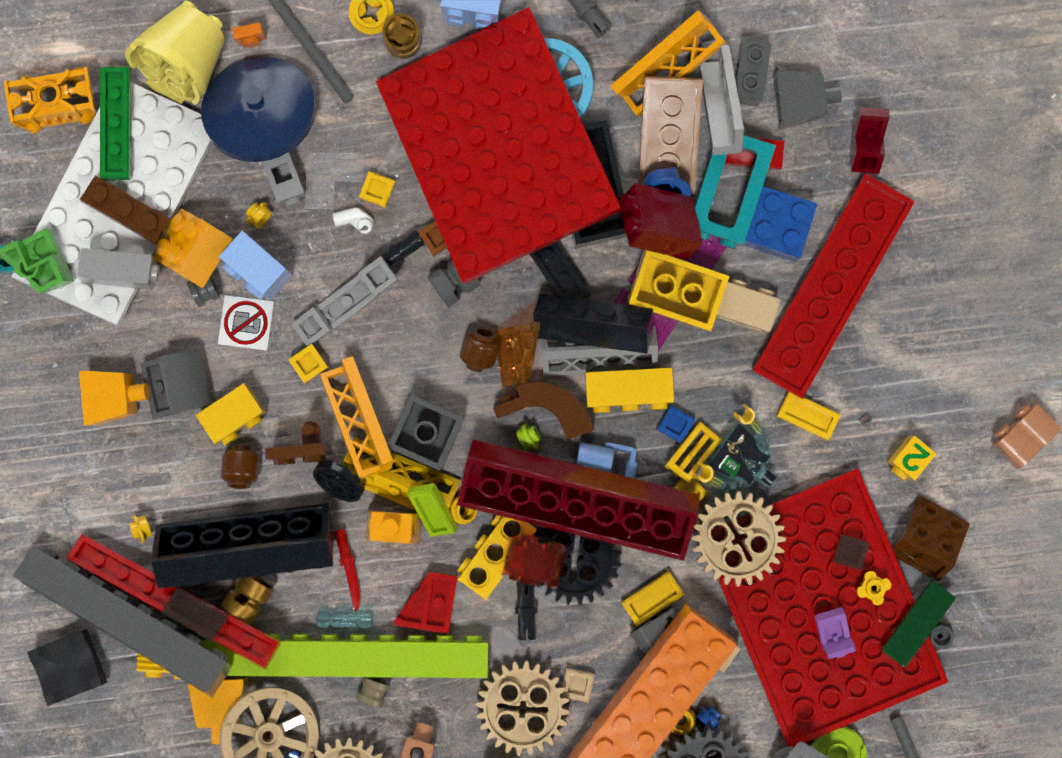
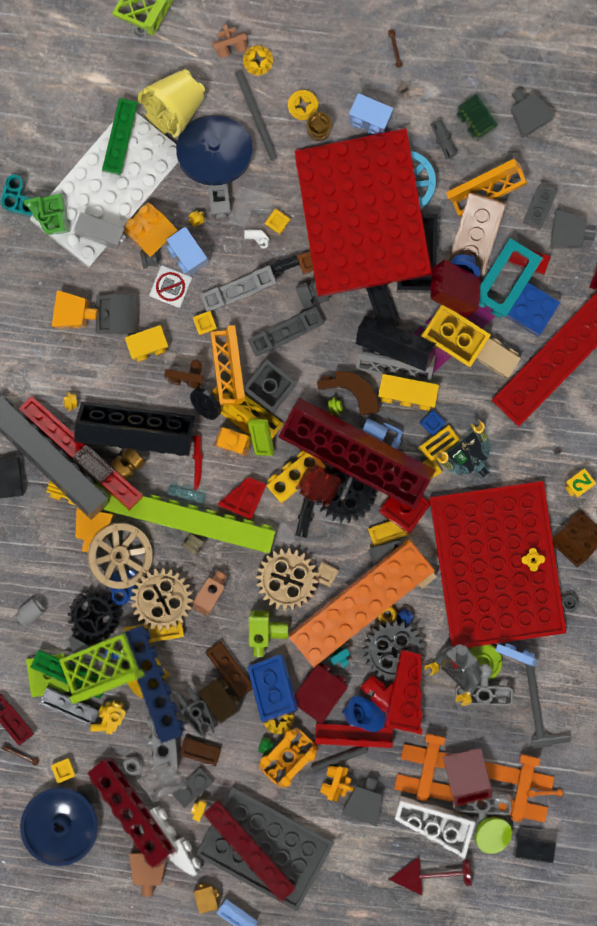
camera: 25 degrees right, 0 degrees up
light orange piece [4,67,96,134] -> none
reddish brown plate [79,176,171,245] -> none
reddish brown head [221,445,259,489] -> none
orange plate [232,22,266,48] -> none
yellow plate [449,496,477,524] -> none
reddish brown head [460,327,500,372] -> none
clear orange wing [494,322,540,387] -> none
tan gear [691,491,786,586] -> none
light grey fence [699,44,744,155] -> none
yellow tile [776,392,841,441] -> none
medium lavender bracket [814,607,856,659] -> none
clear smoke tile [832,534,870,570] -> none
dark green tile [880,580,956,668] -> none
none -> dark grey slope [247,306,324,357]
none -> red tile [378,496,430,534]
none -> light blue plate [495,643,539,667]

